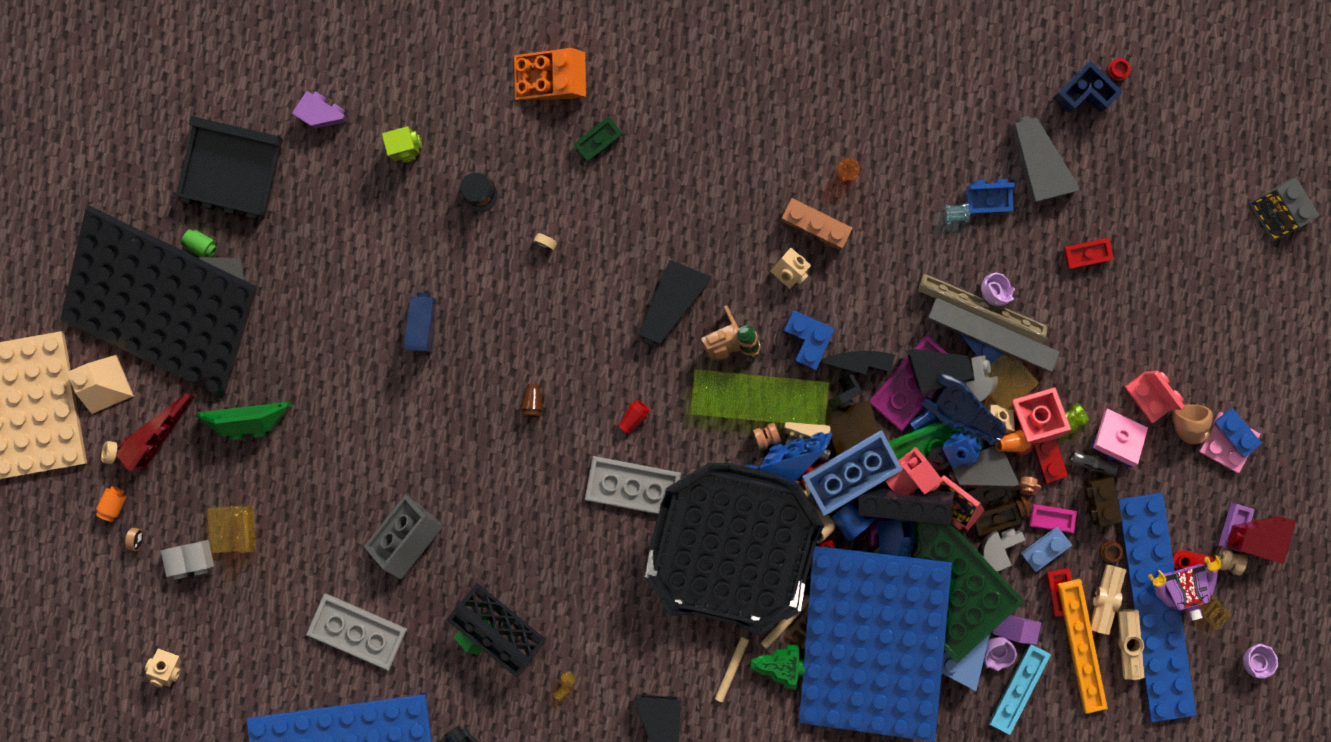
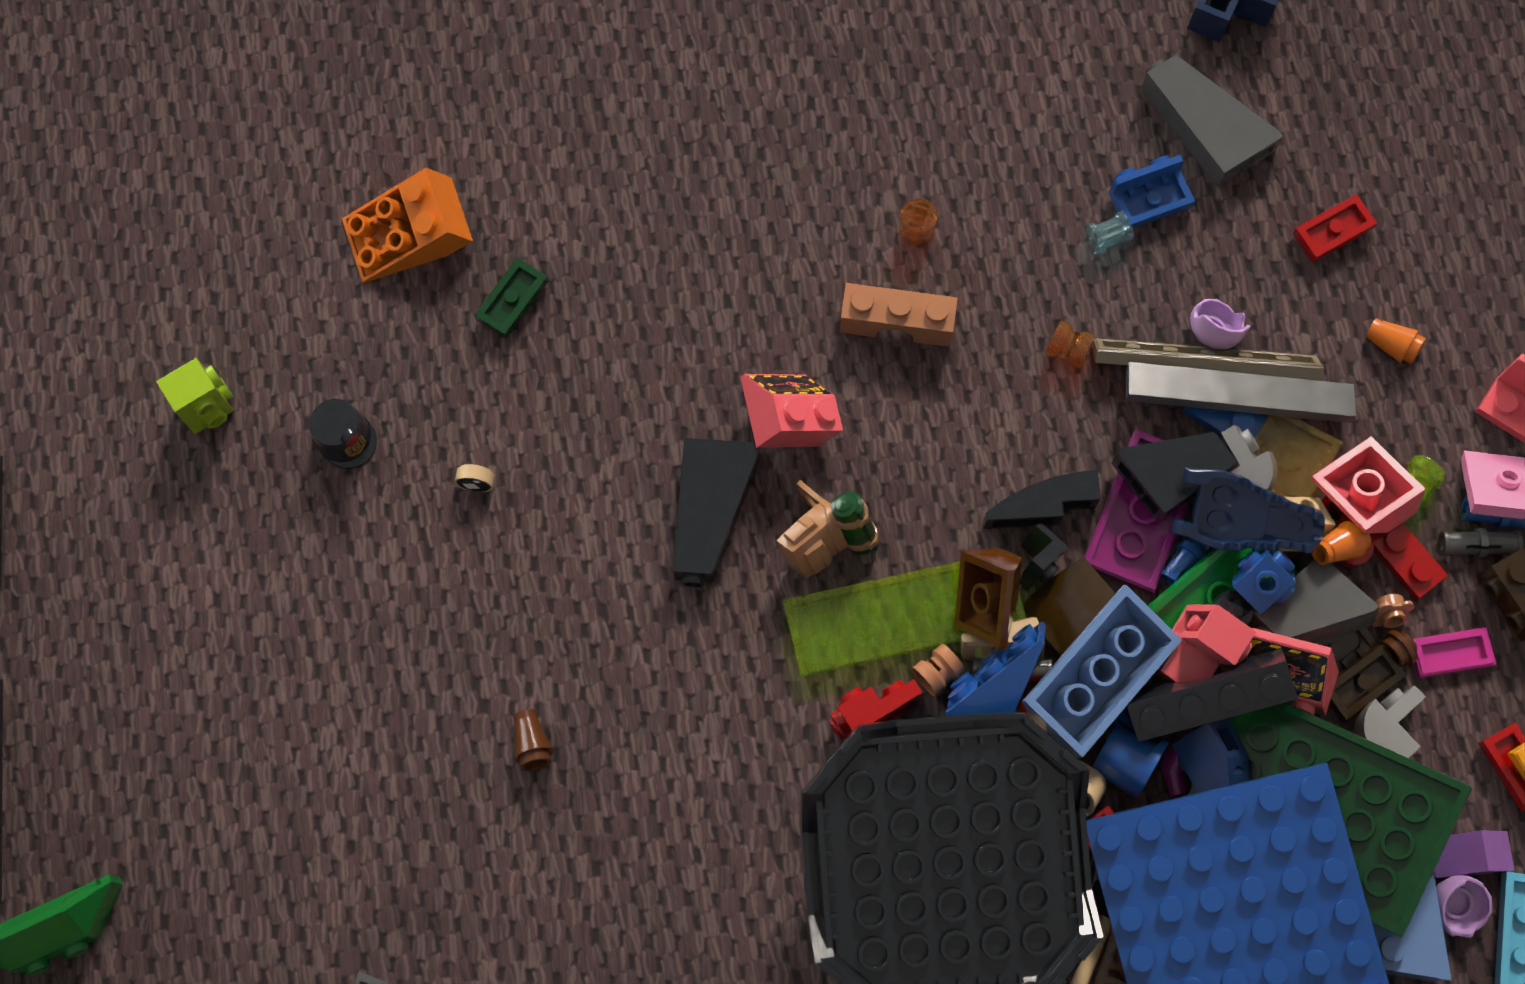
camera: 15 degrees left, 15 degrees down
medium lavender slope [292,91,348,129] -> none
dark blue slope [404,292,436,352] -> none
light grey tile [585,456,681,514] -> none
red cone [618,400,650,434] -> none
tan brick [770,248,811,289] -> none
blue brick [783,310,835,370] -> none
medium blue plate [1021,526,1072,572] -> none
none -> coral slope [740,374,843,448]
none -> red plate [829,679,923,741]
none -> reddish brown slope [954,548,1022,648]
none -> clear orange wheel [1045,320,1095,369]
none -> orange cone [1365,318,1426,365]

